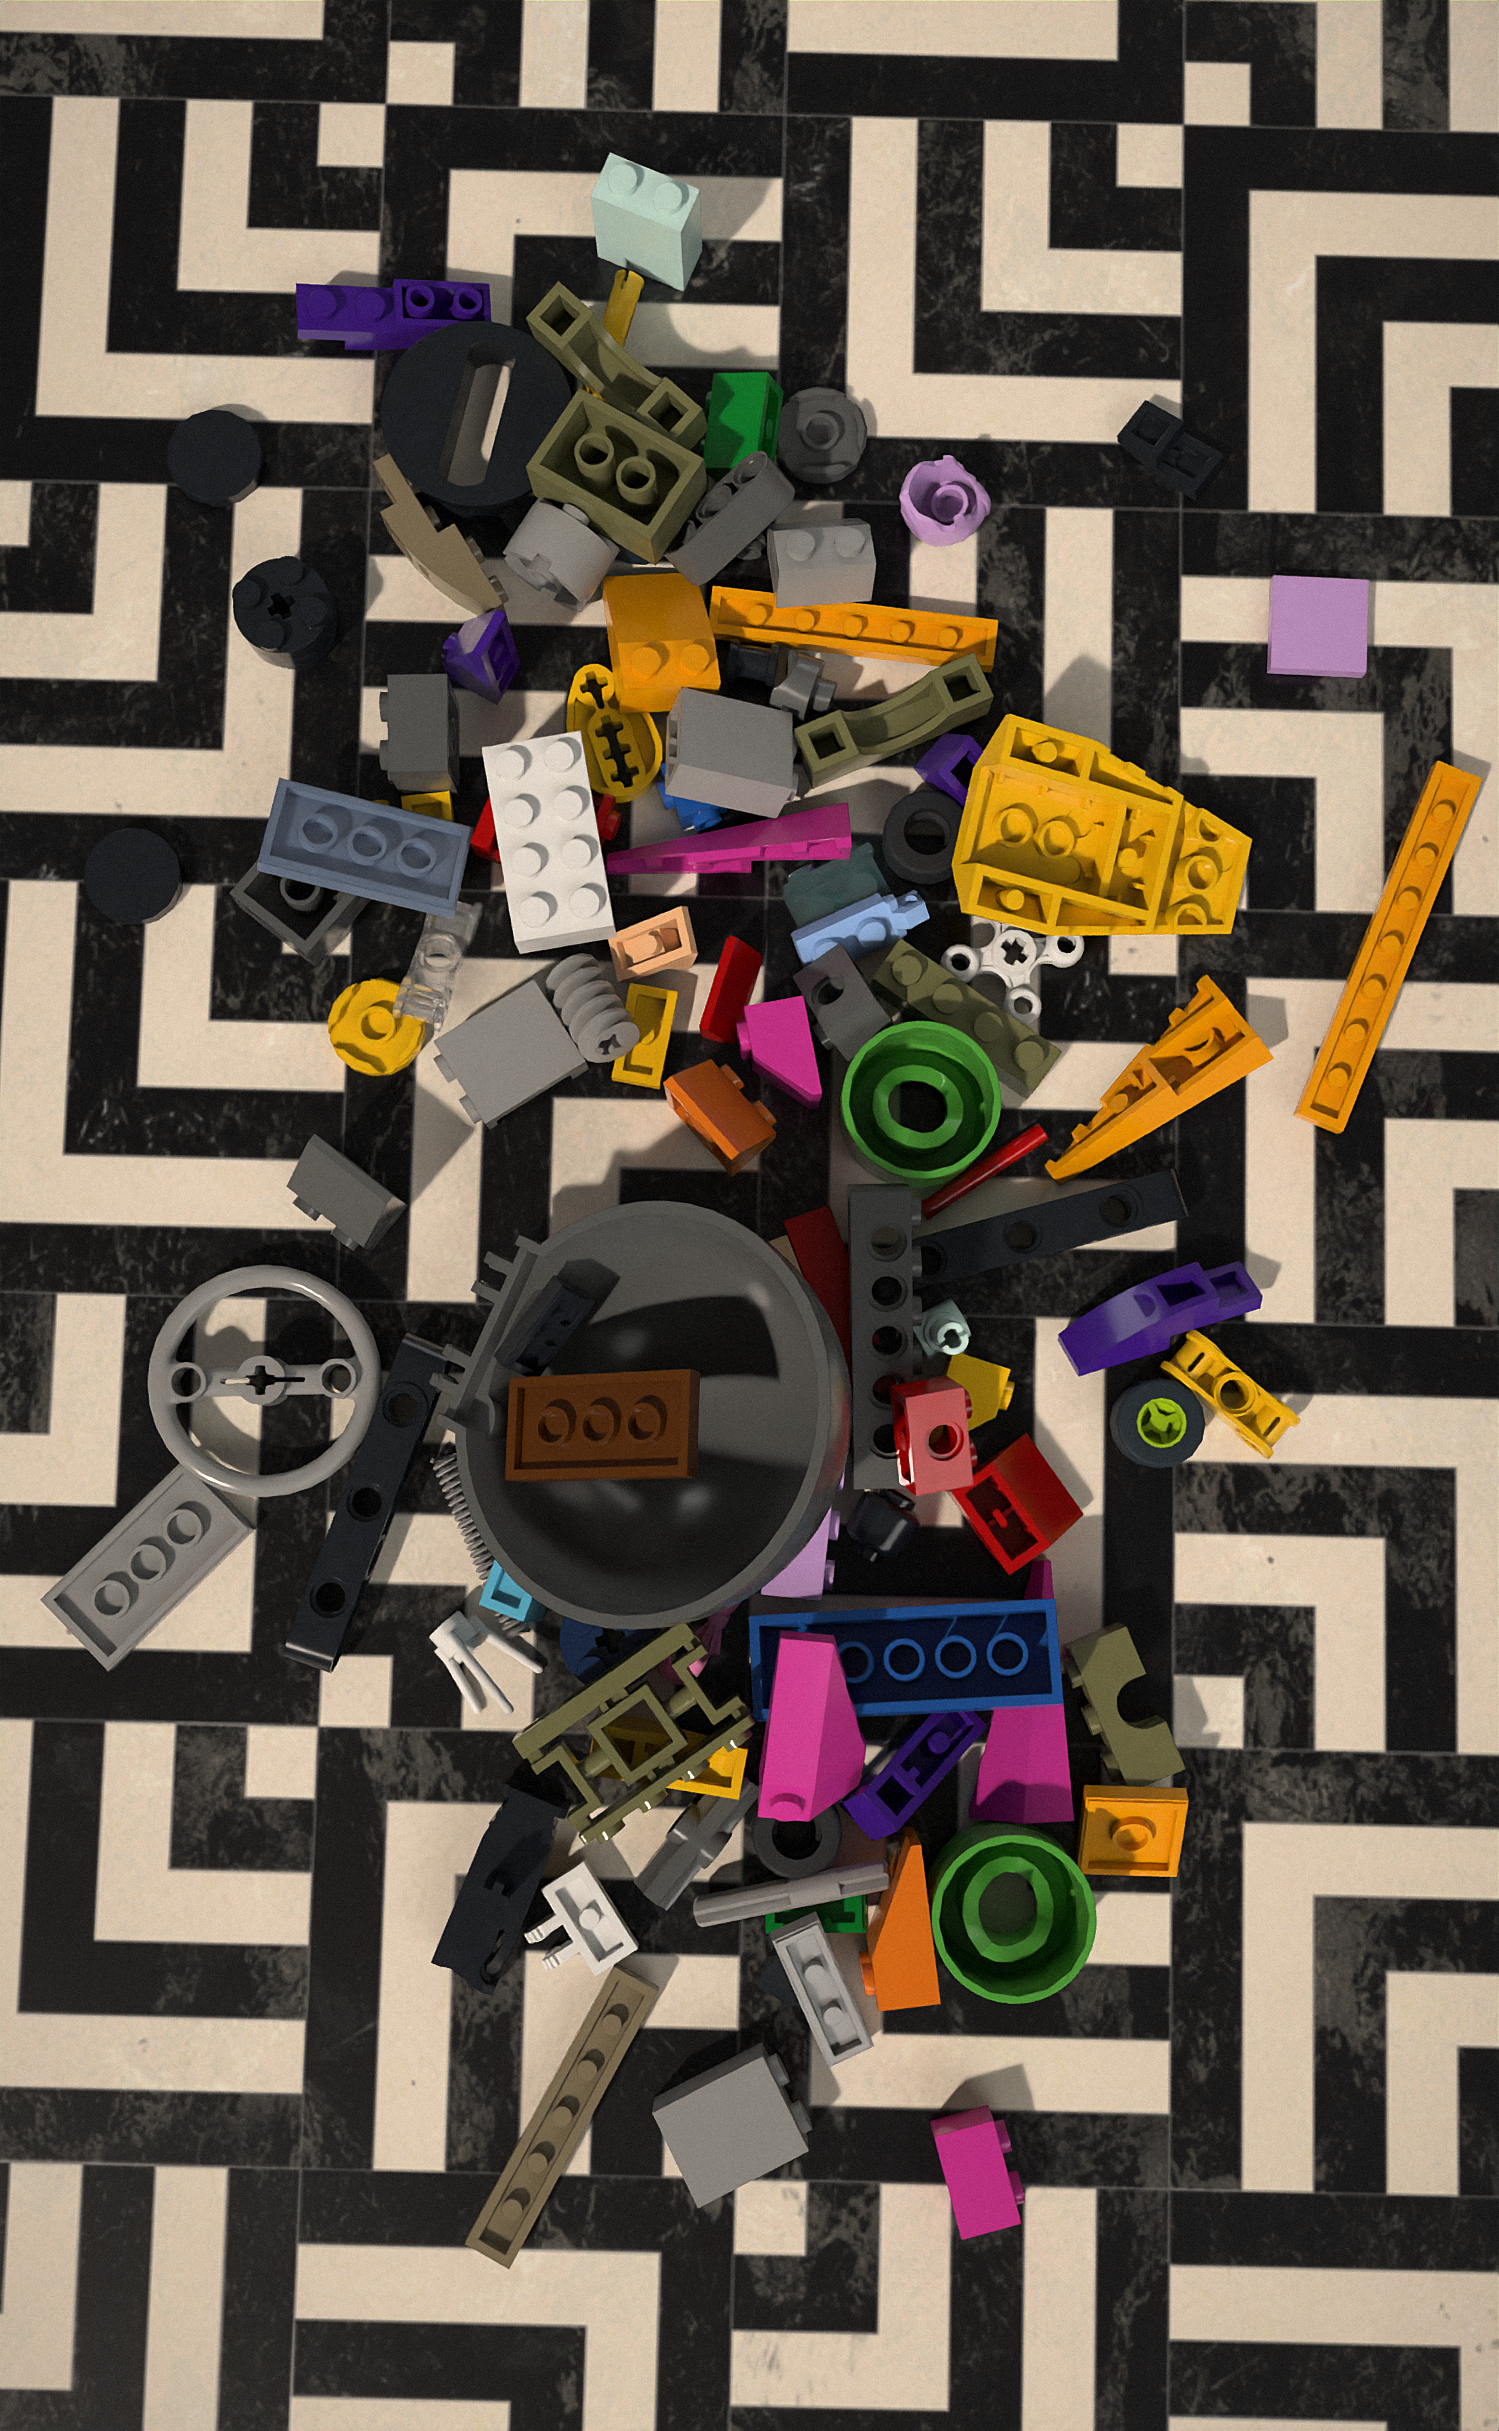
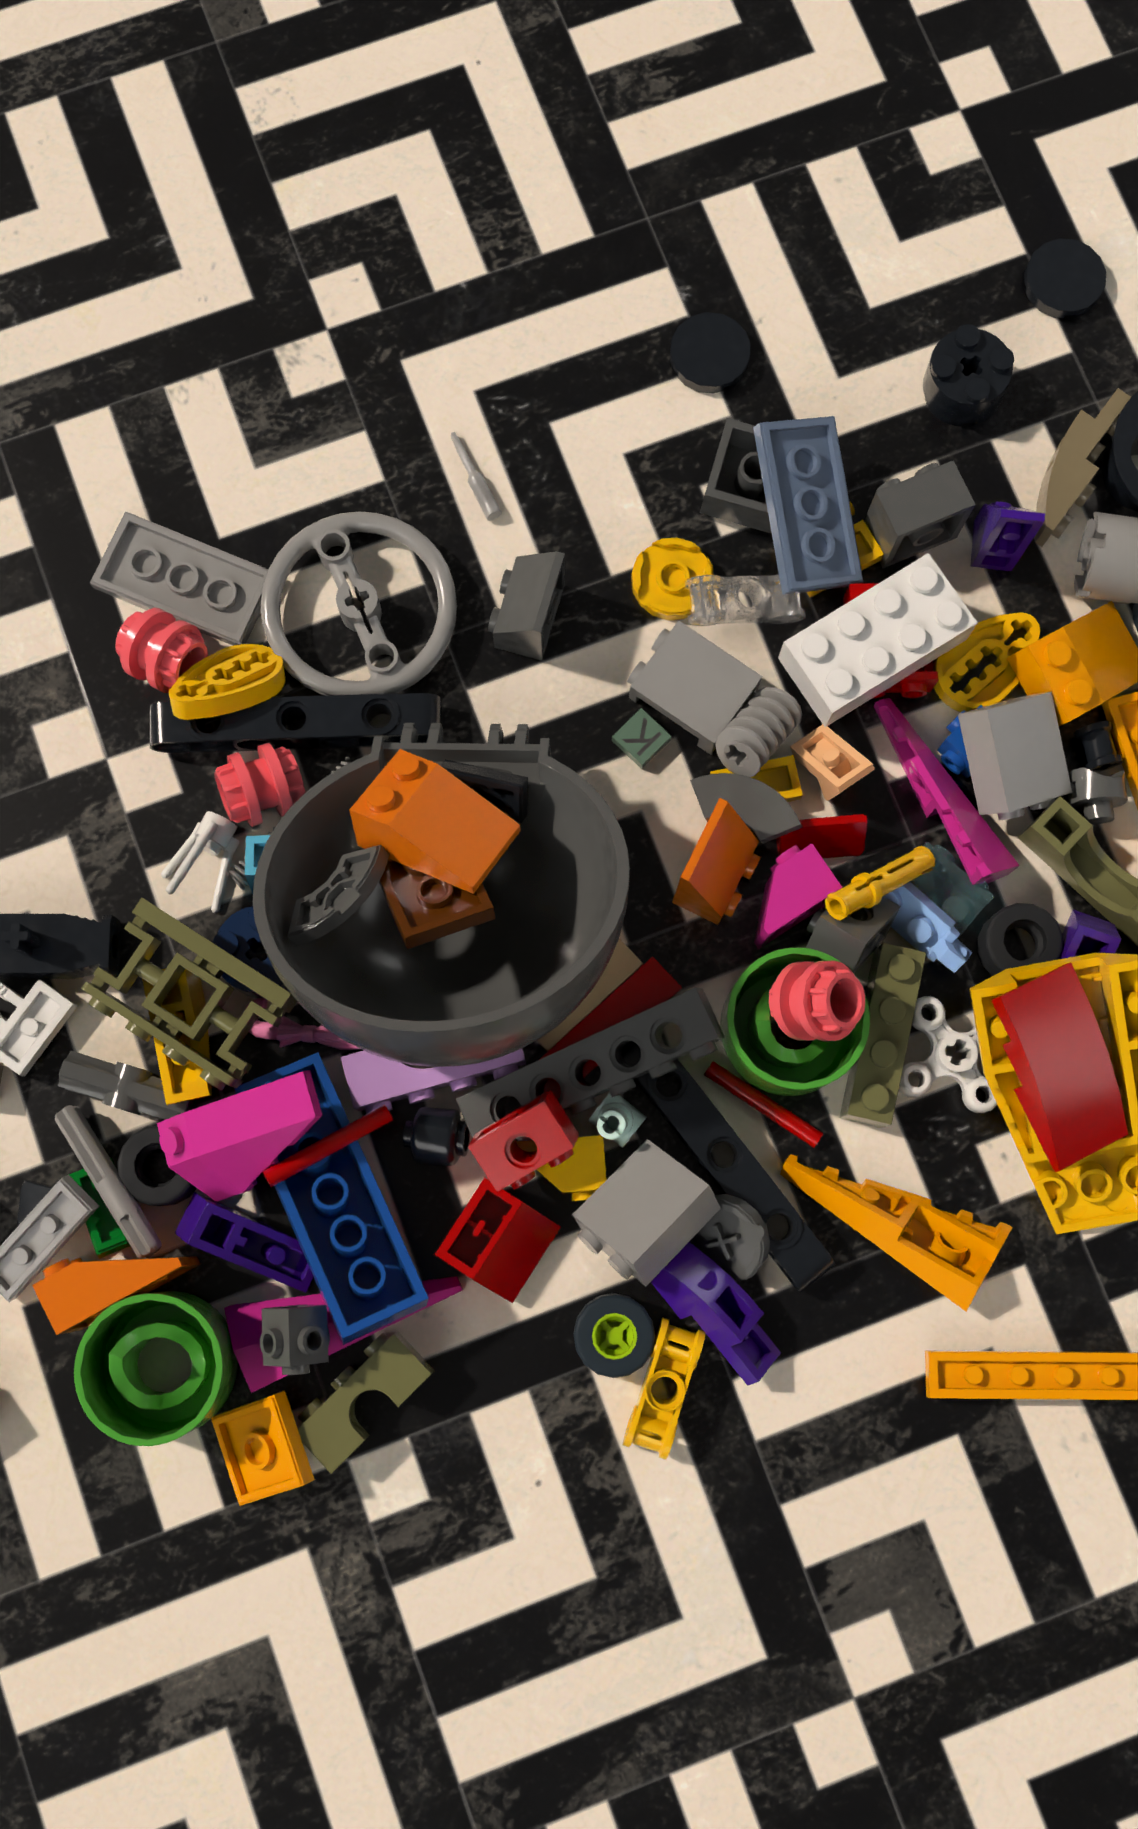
camera: 70 degrees right, 5 degrees down
none -> coral piece [115,608,208,693]
none -> yellow piece [169,644,286,720]
none -> coral piece [214,743,305,827]
none -> dark grey brick [260,1304,330,1375]
none -> red bar [263,1105,393,1187]
none -> dark grey tile [288,845,389,946]
none -> orange slope [349,749,521,894]
none -> light grey piece [451,432,502,521]
none -> light grey brick [572,1139,721,1286]
none -> sand green tile [612,708,672,769]
none -> dark grey tile [689,1194,770,1282]
none -> dark grey tile [690,773,803,844]
none -> coral piece [769,960,865,1041]
none -> yellow pin [825,846,936,920]
none -> red slope [991,962,1128,1172]

